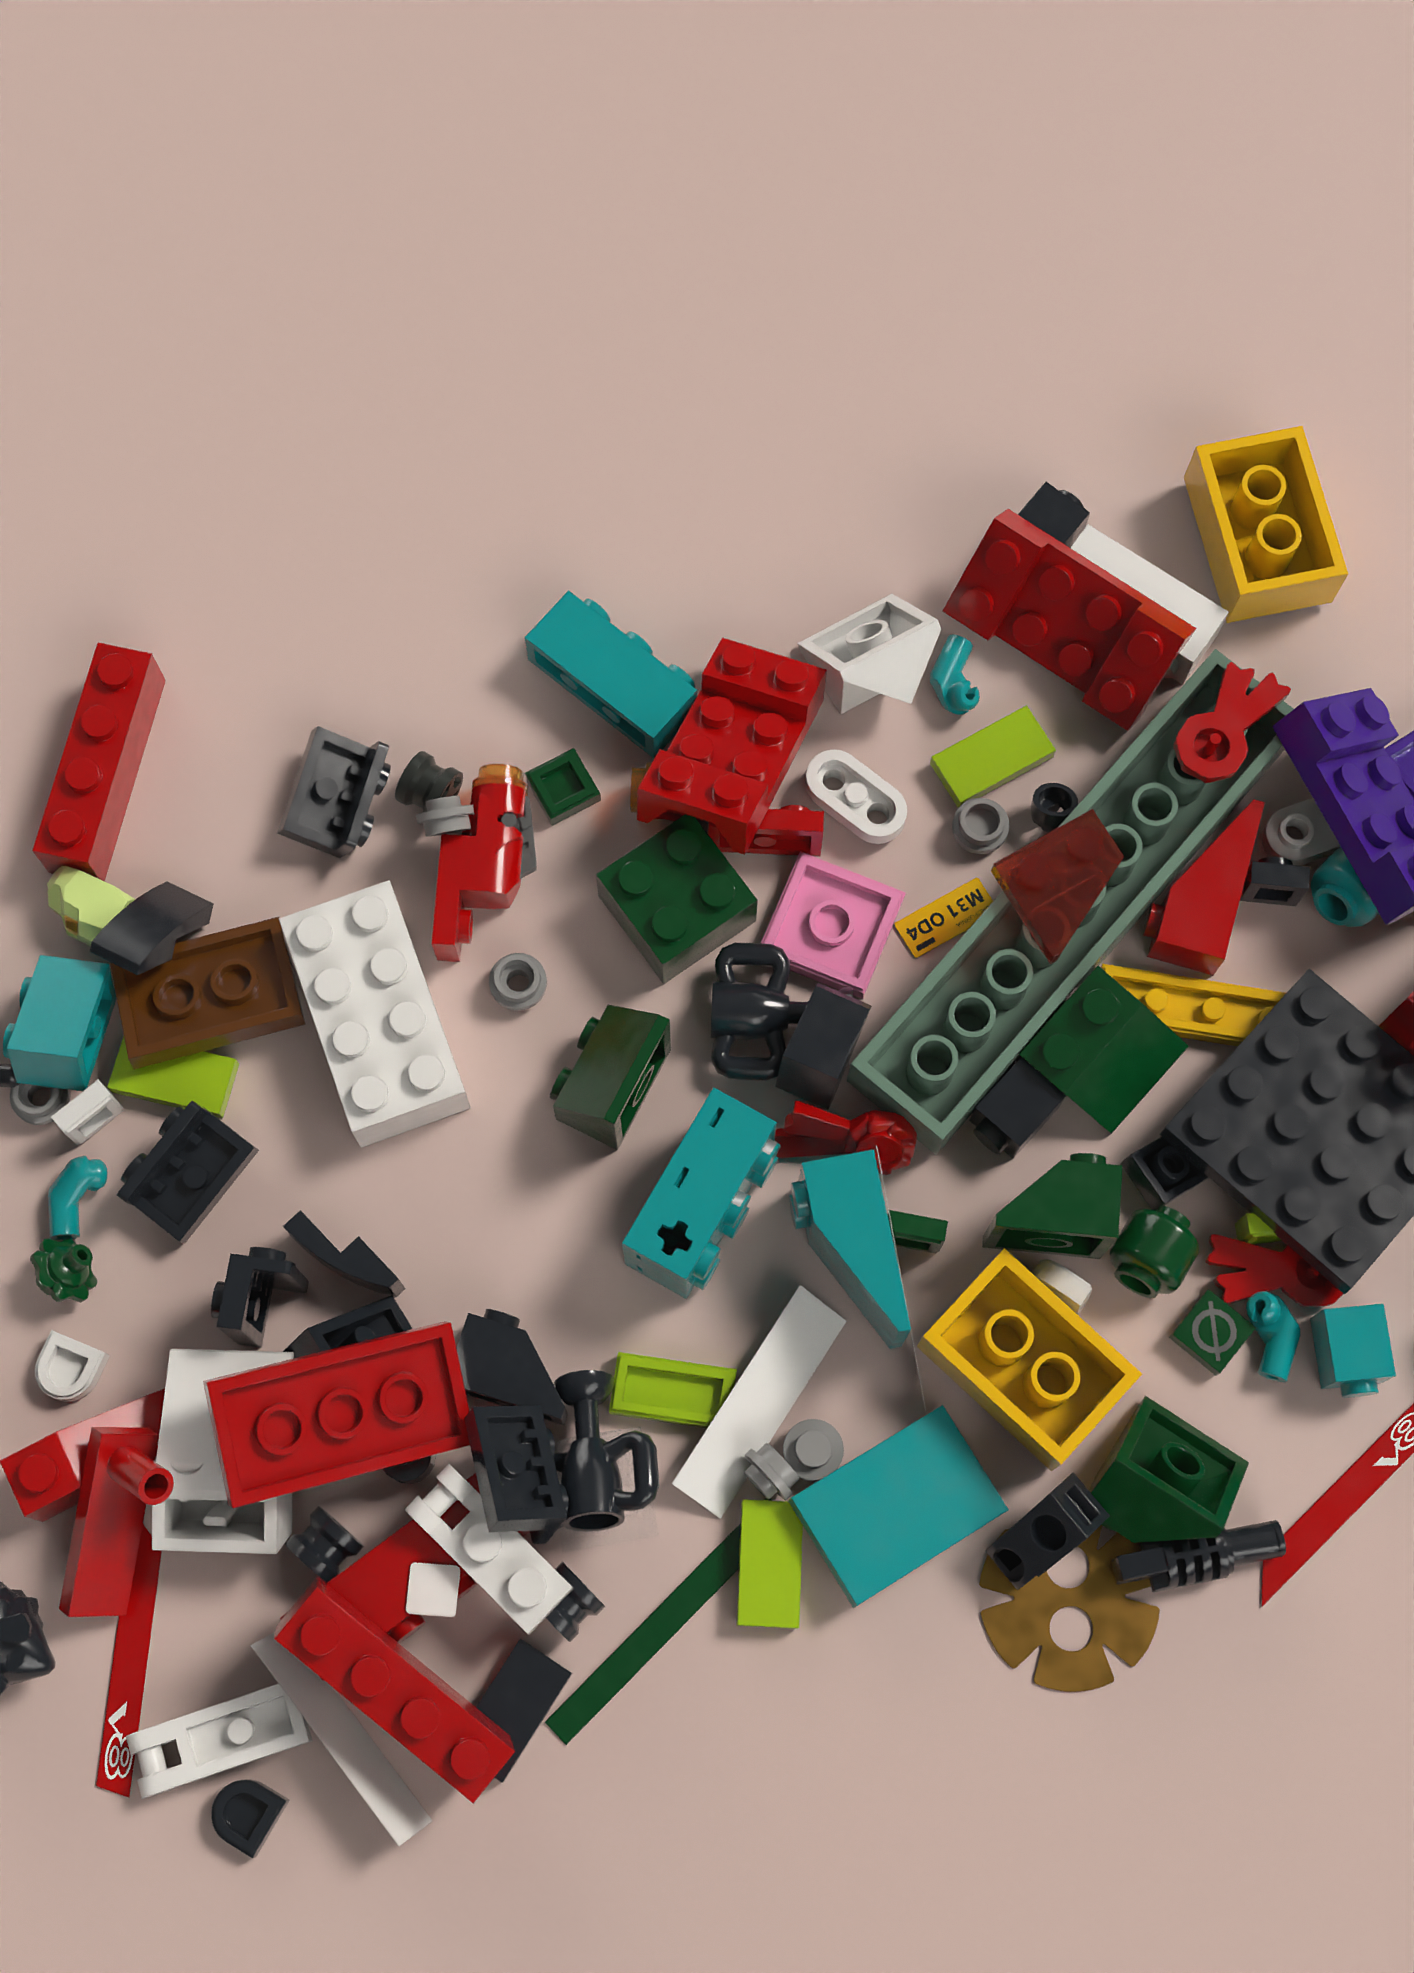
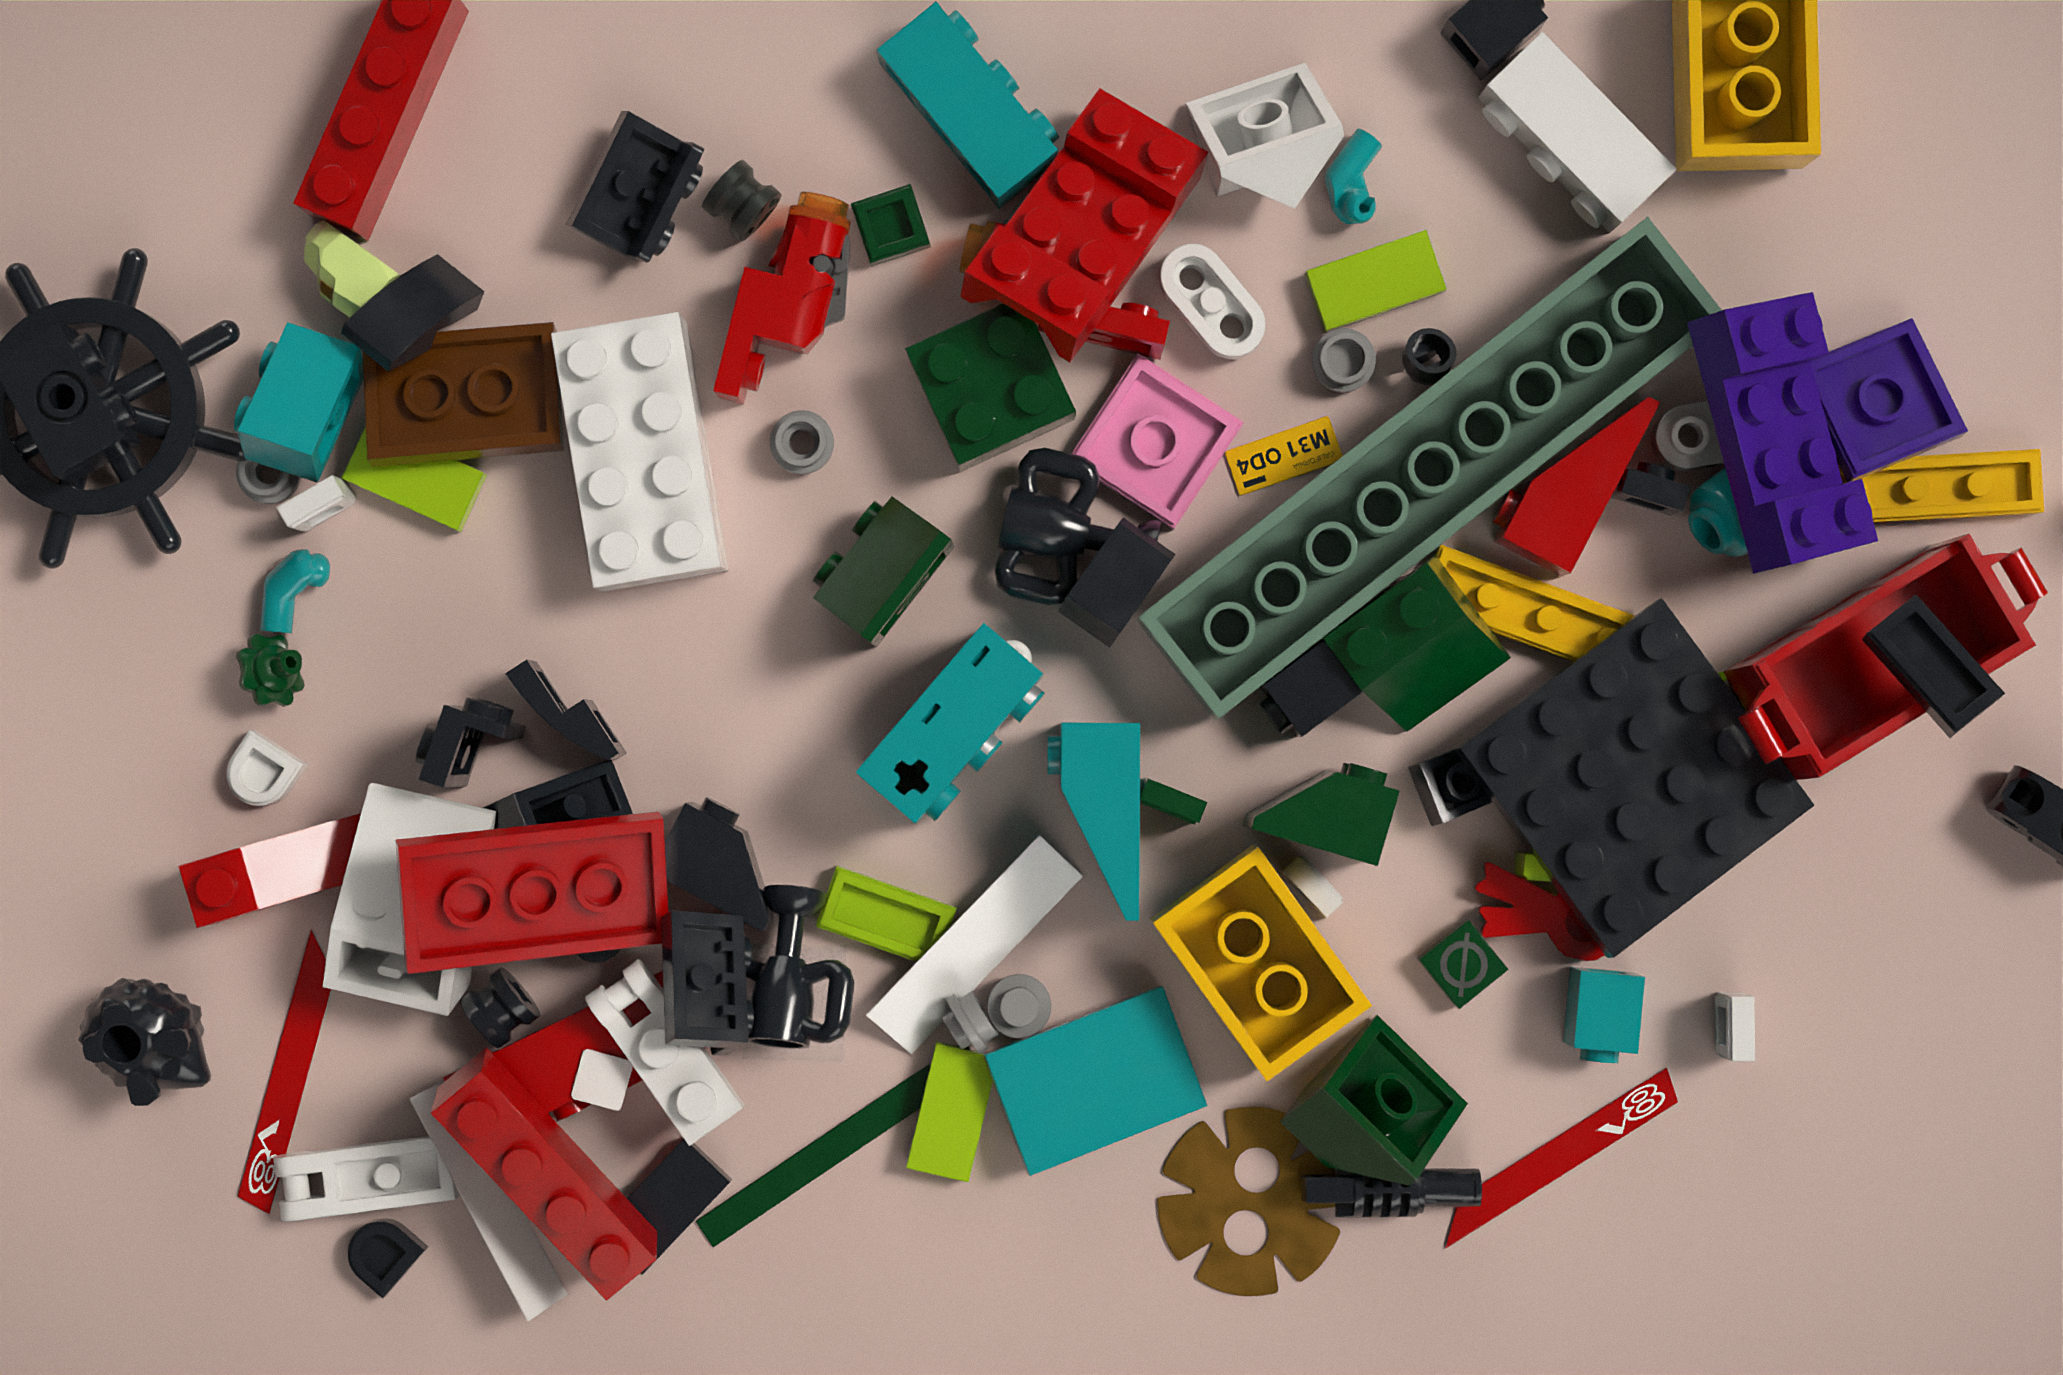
camera: 10 degrees right, 15 degrees up
red piece [59,1427,174,1617] -> none
black bracket [117,1101,259,1244] -> none
light grey plate [416,796,474,837] -> none
black wheel [546,1561,605,1642] -> none
red piece [775,1101,917,1175] -> none
white sticker [876,1146,927,1413] -> none
red piece [942,509,1197,731] -> none
black leg [985,1472,1110,1590] -> none
clear red wing [991,809,1124,964] -> none
dark green head [1109,1206,1200,1298] -> none
red piece [1174,662,1291,783] -> none
teal arm [1246,1291,1301,1383] -> none

